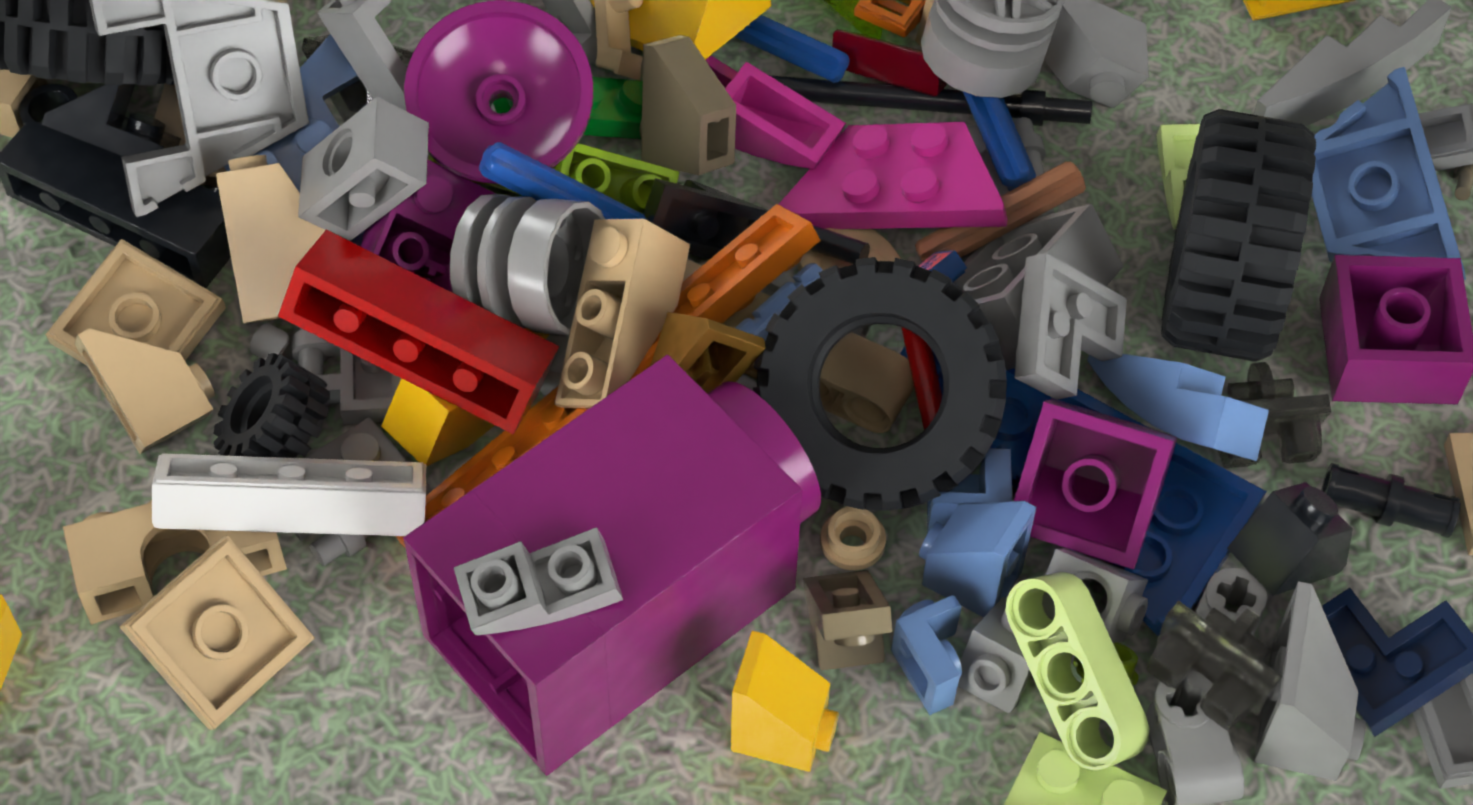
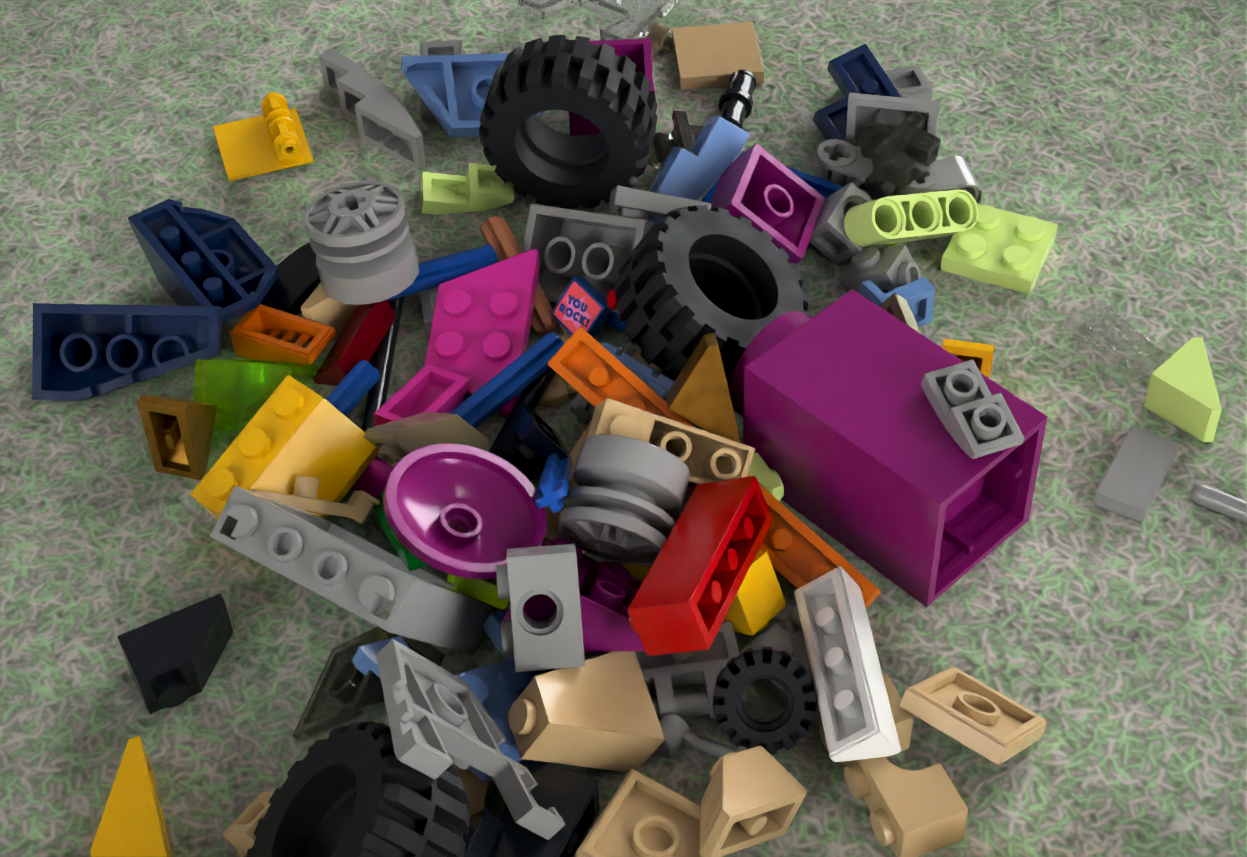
camera: 90 degrees left, 10 degrees down
medium blue slope [919,501,1037,617] -> none
black slope [1227,482,1353,596] -> none
none -> blue axle [449,333,565,429]

